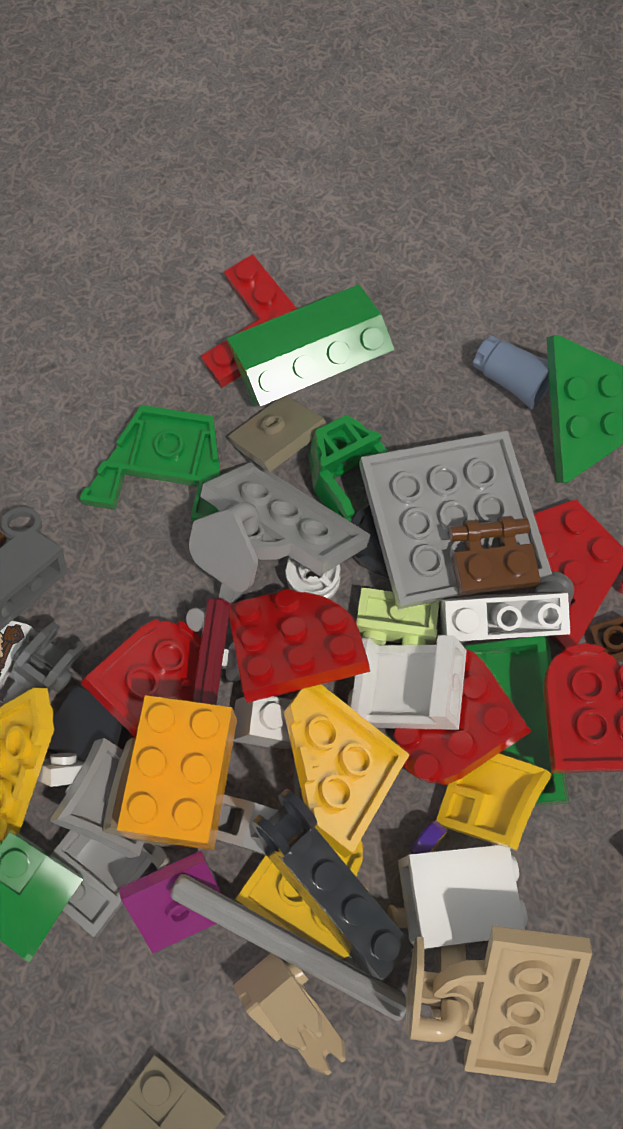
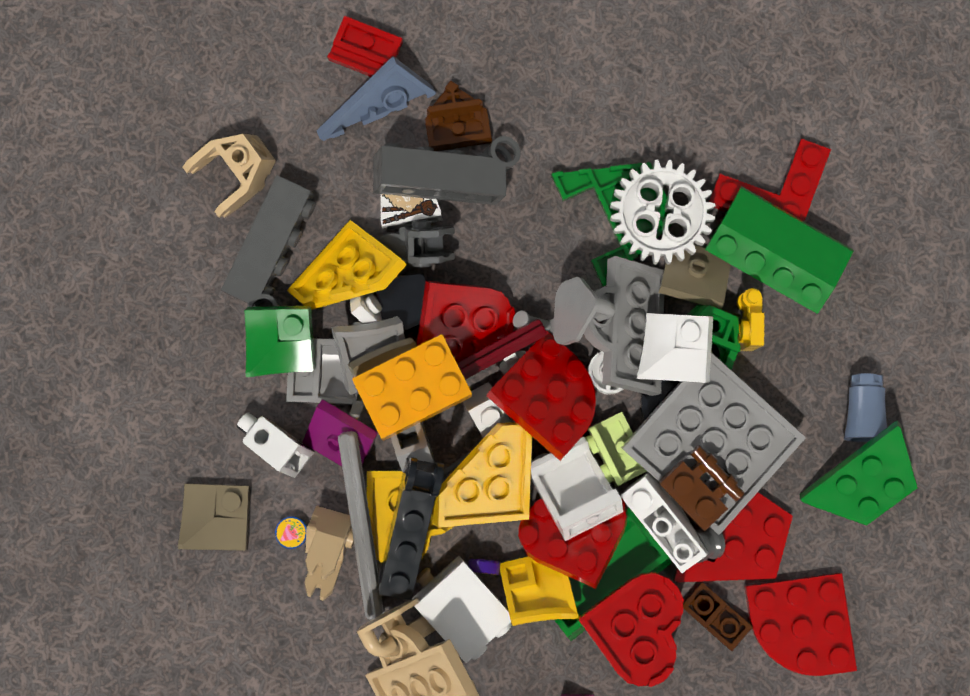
camera: 55 degrees right, 15 degrees up
none -> white torso [237,412,314,478]
none -> tile [275,516,307,549]
none -> white gear [610,160,715,265]
none -> white plate [637,313,713,383]
none -> yellow plate [736,288,765,351]

